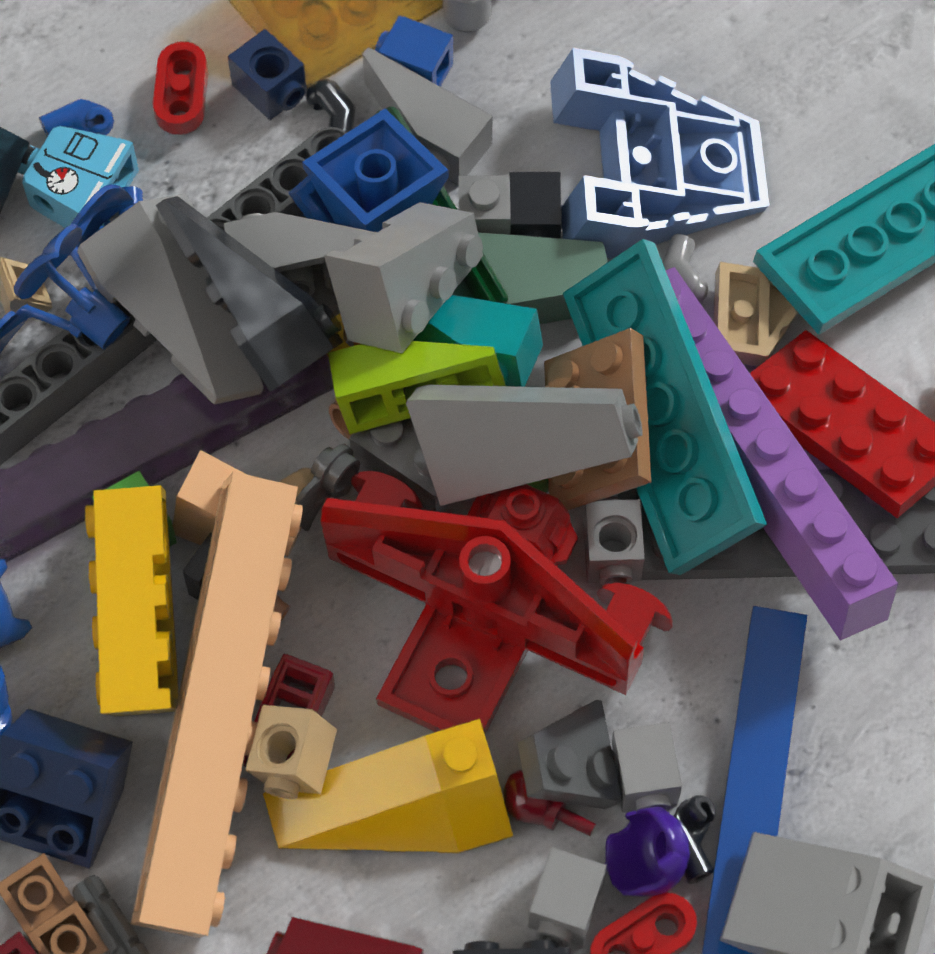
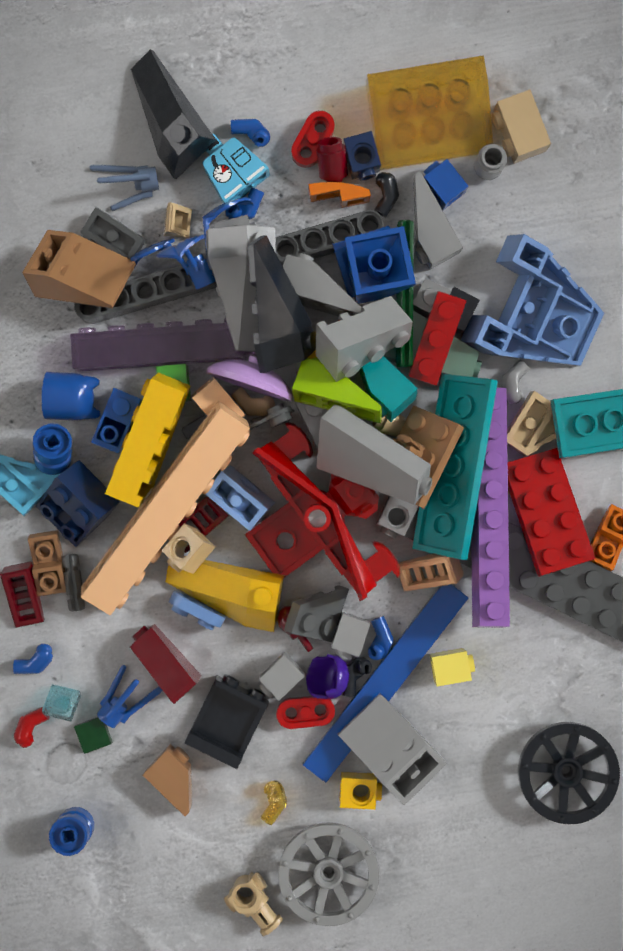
camera: 30 degrees right, 25 degrees up
none -> blue slope [91,388,142,454]
none -> medium blue plate [169,591,226,630]
none -> lavender dish [206,356,293,402]
none -> light blue brick [206,465,276,531]
none -> orange slope [308,182,371,208]
none -> dark red brick [316,137,348,182]
none -> blue arm [368,616,394,660]
none -> light nougat slope [399,554,463,592]
none -> red plate [408,291,467,386]
none -> light yellow brick [429,648,475,687]

